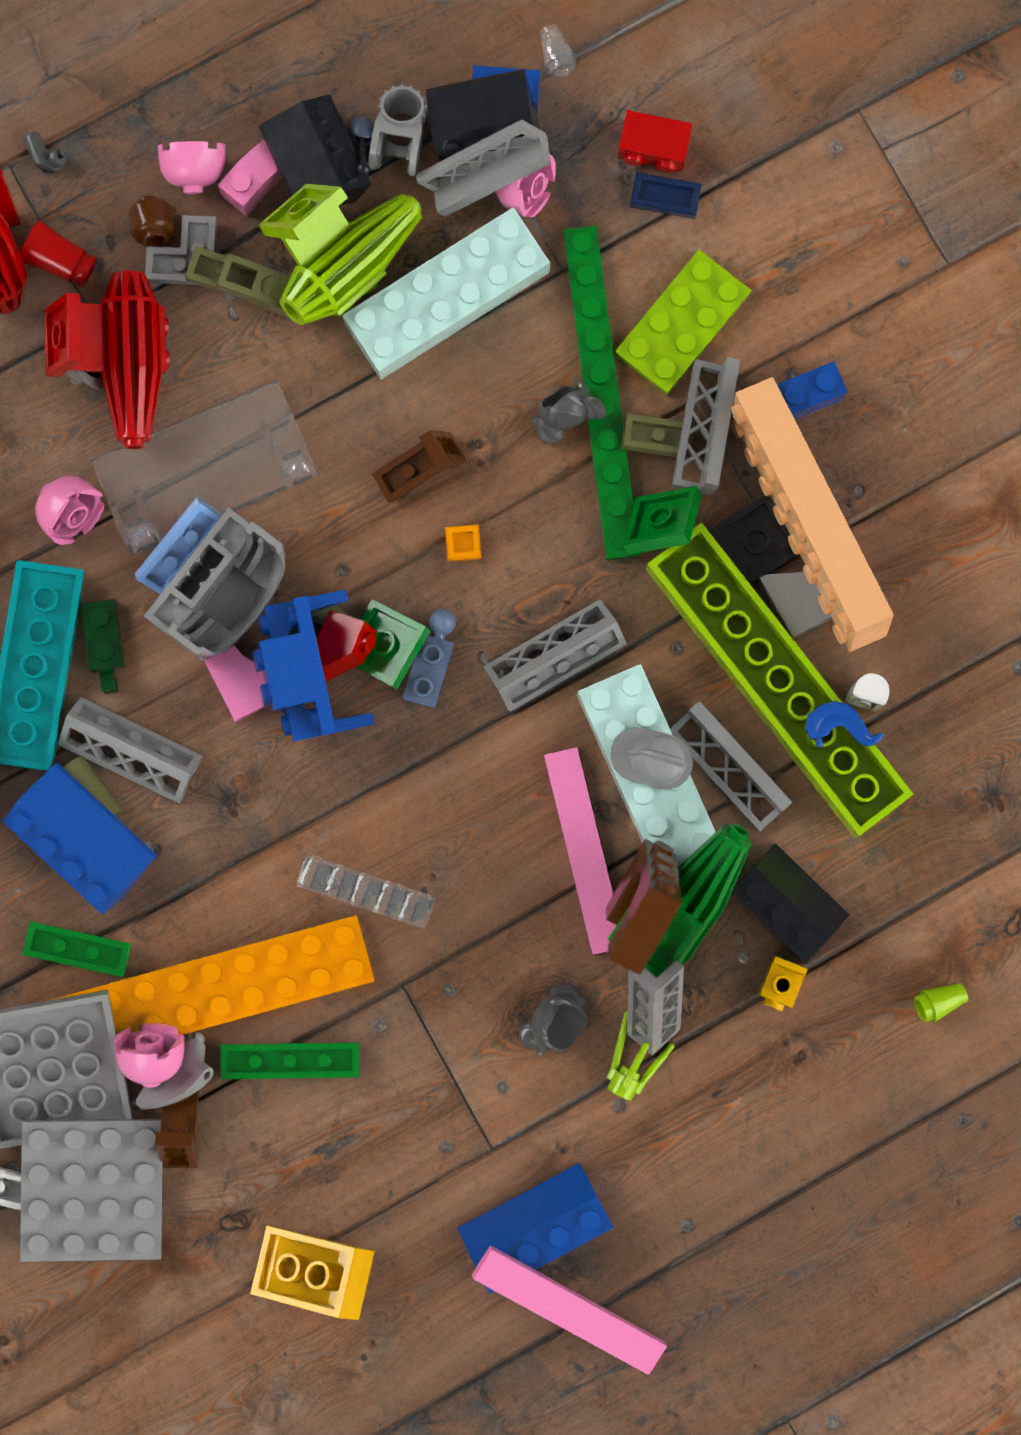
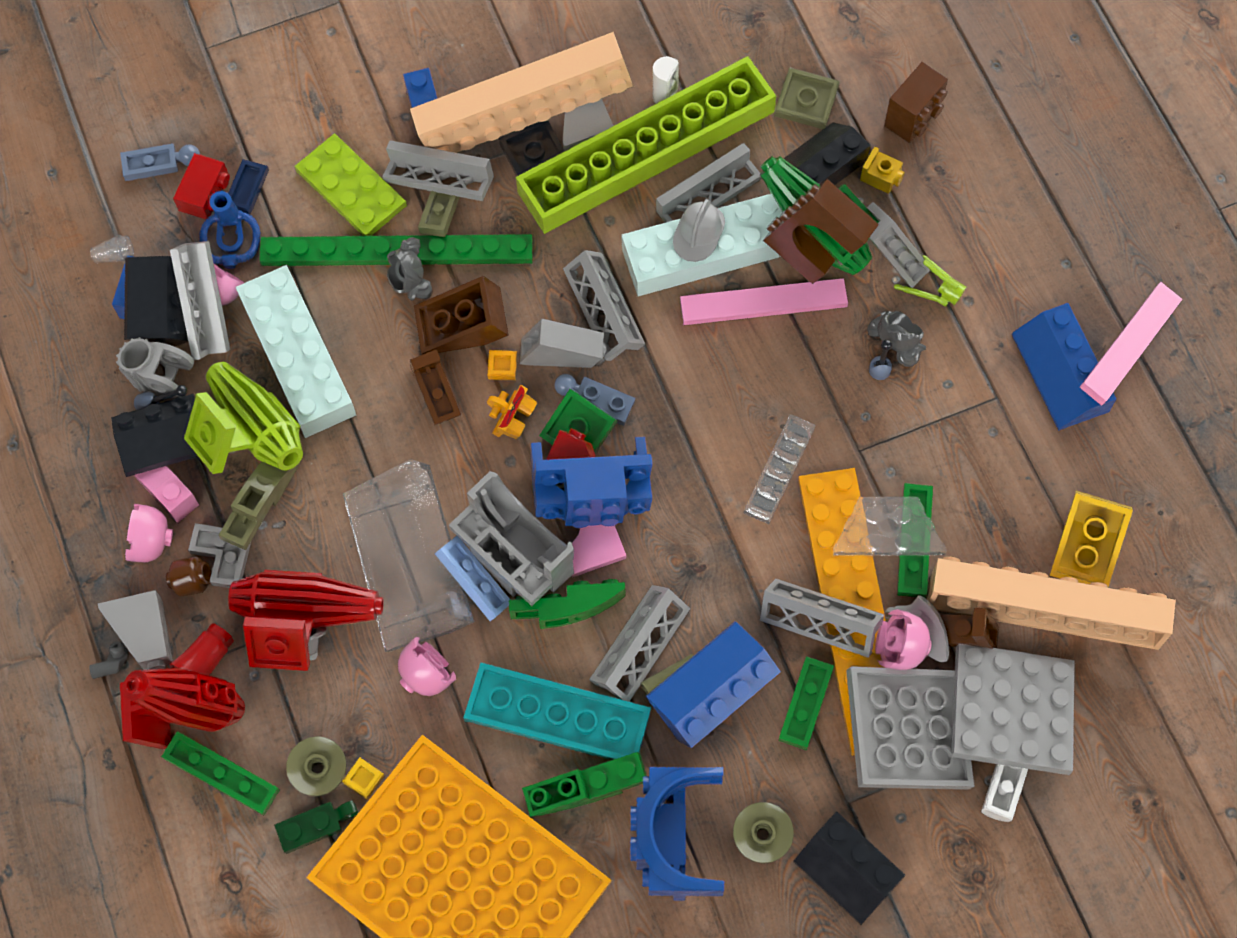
camera: 80 degrees left, 15 degrees down
dark green plate [80,599,125,694] -> none
green plate [622,485,702,555] -> none
blue piece [805,701,883,748] -> none
lime cone [914,983,968,1023] -> none
none -> light grey slope [98,590,173,670]
none -> sand blue plate [120,144,200,181]
none -> blue piece [199,191,261,269]
none -> reddish brown slope [414,276,509,355]
none -> light orange hips [487,385,537,439]
none -> green slope [509,579,626,629]
none -> light grey slope [519,319,606,368]
none -> light grey fence [760,579,884,658]
none -> olive tile [774,67,840,129]
none -> clear wing [833,497,946,555]
none -> sand blue hinge [869,339,892,380]
none -> reddish brown brick [884,62,948,143]
none -> light nougat brick [927,557,1176,650]

